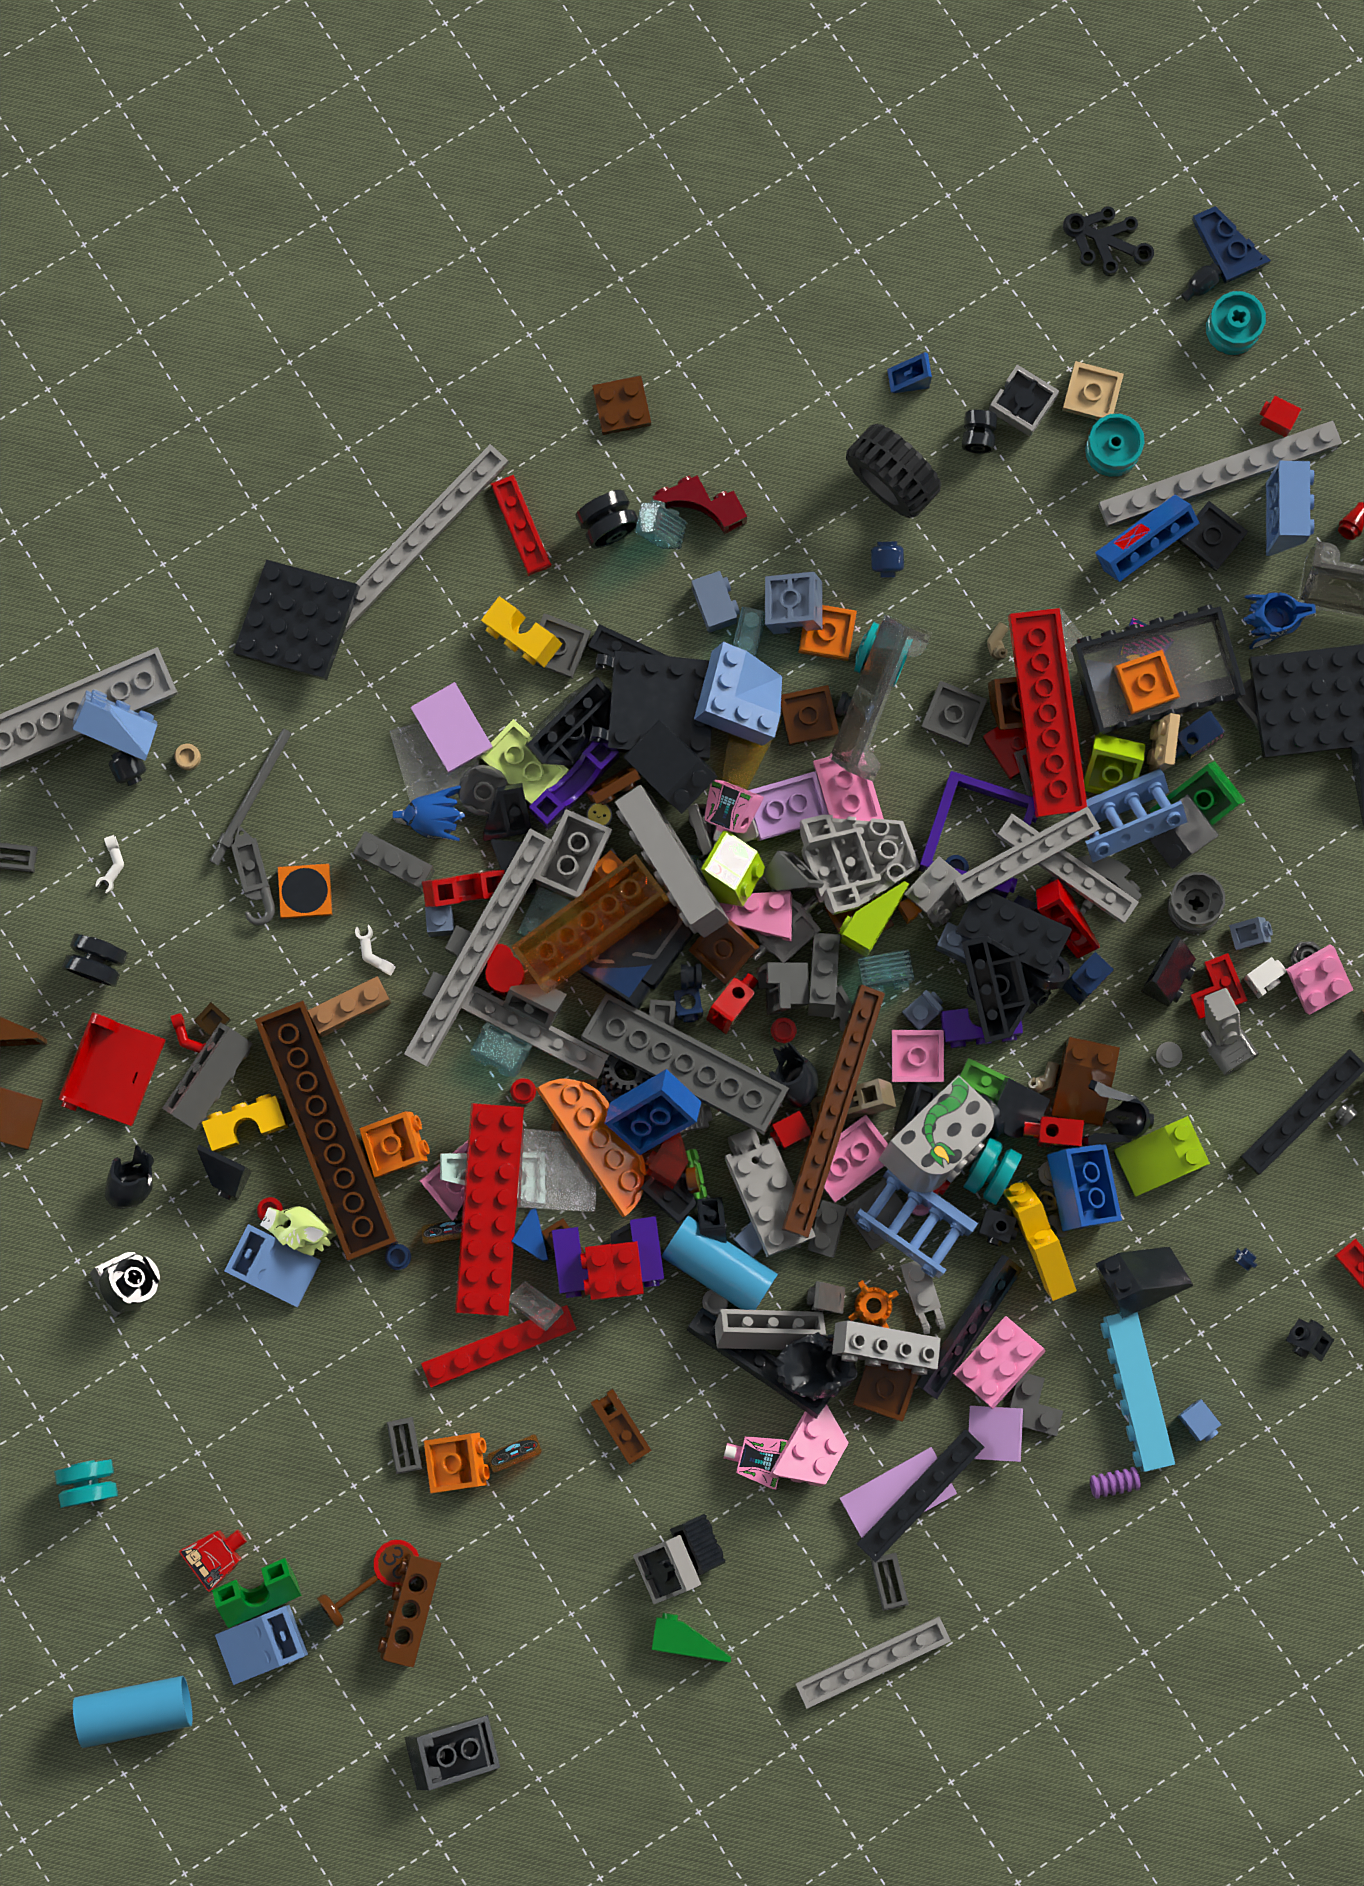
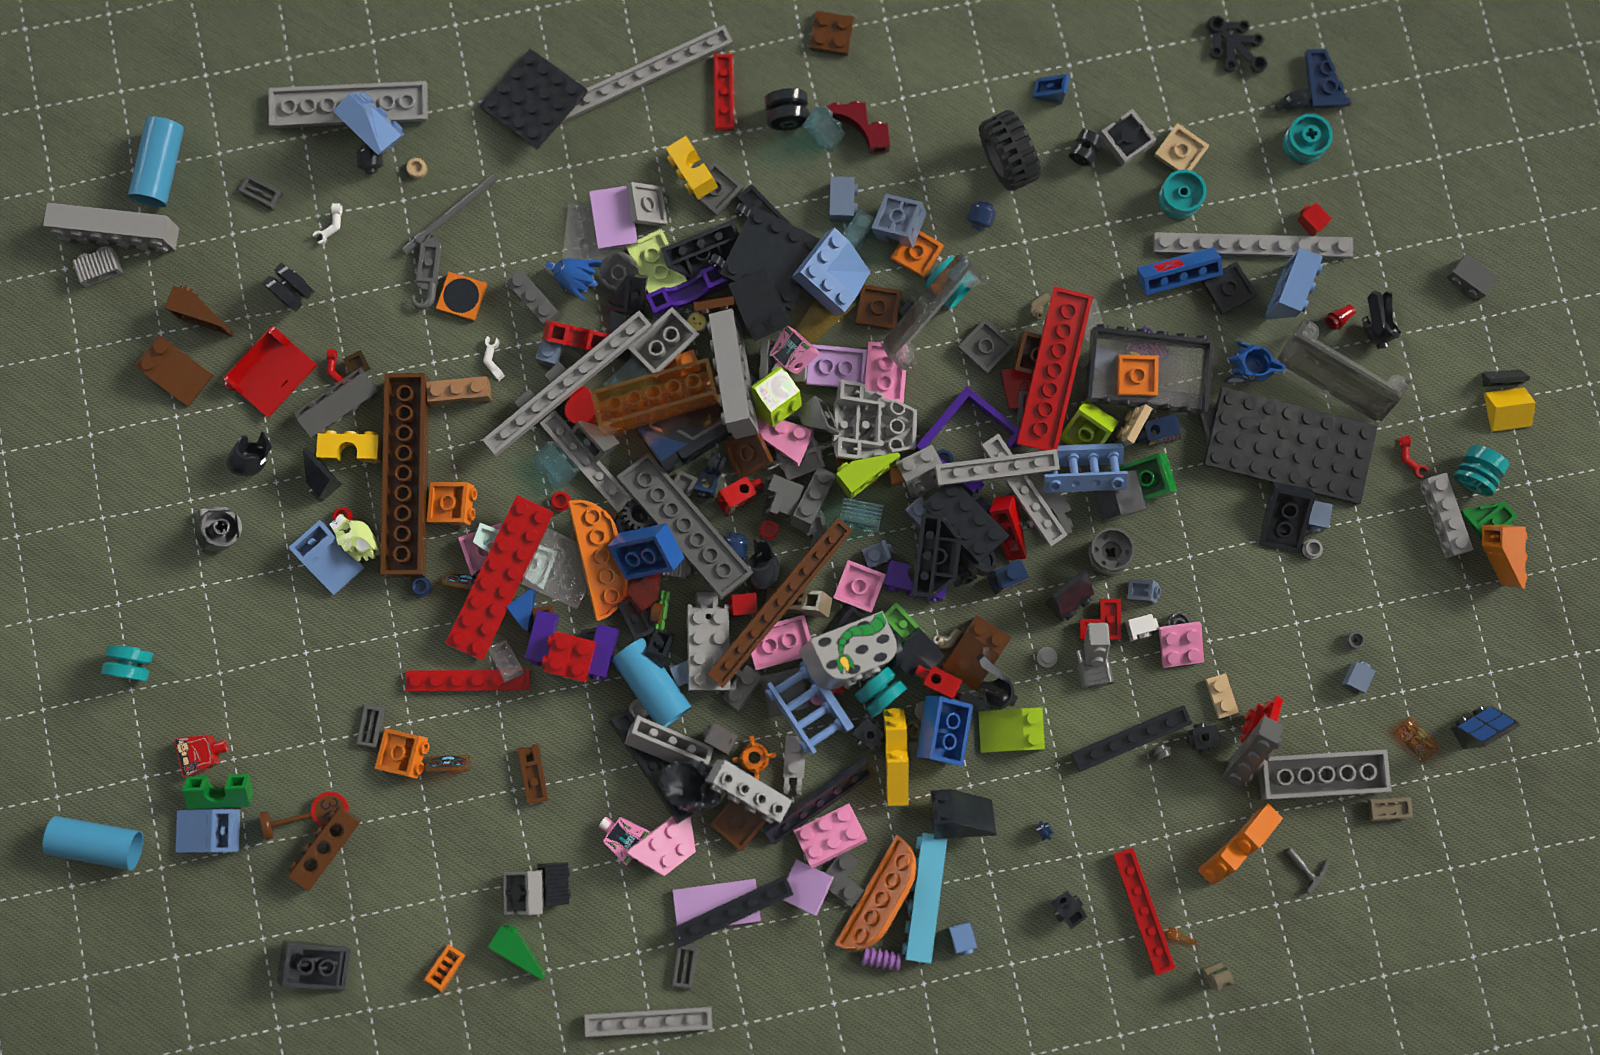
camera: 20 degrees right, 0 degrees up
none -> orange slope [424,944,466,993]
none -> light grey plate [626,182,668,227]
none -> dark blue head [723,533,749,560]
none -> orange plate [834,835,916,951]

